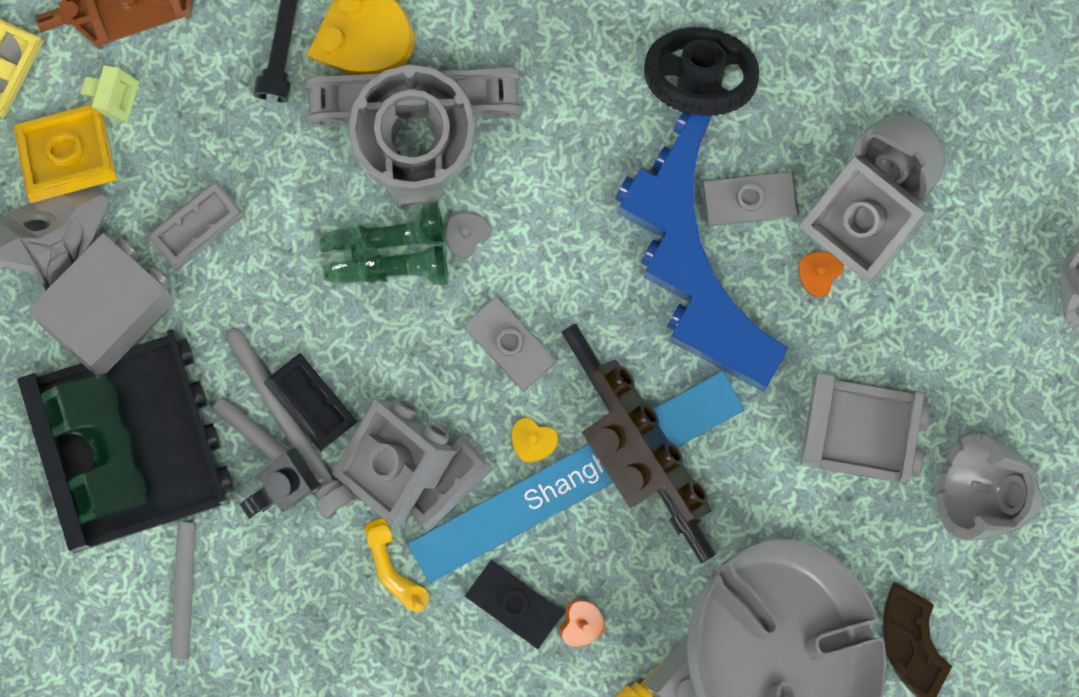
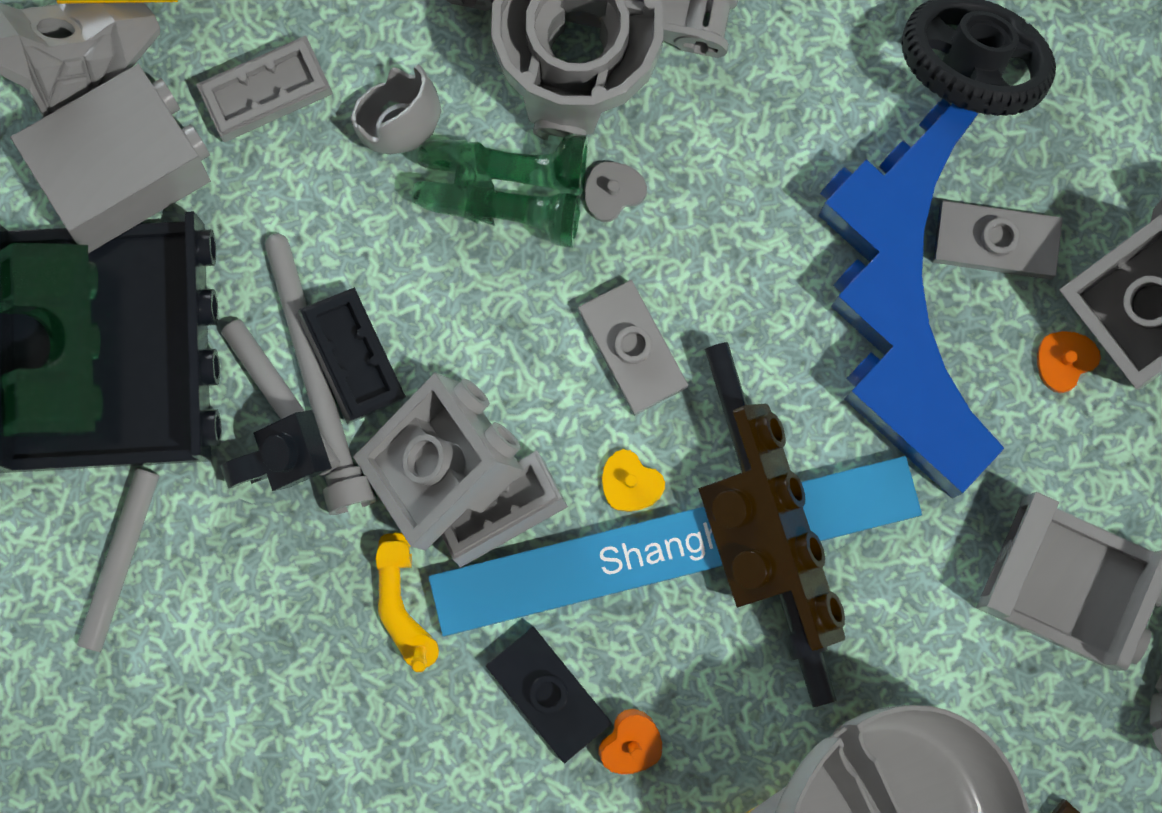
camera: 15 degrees right, 0 degrees up
none -> light grey hair [351,64,442,154]

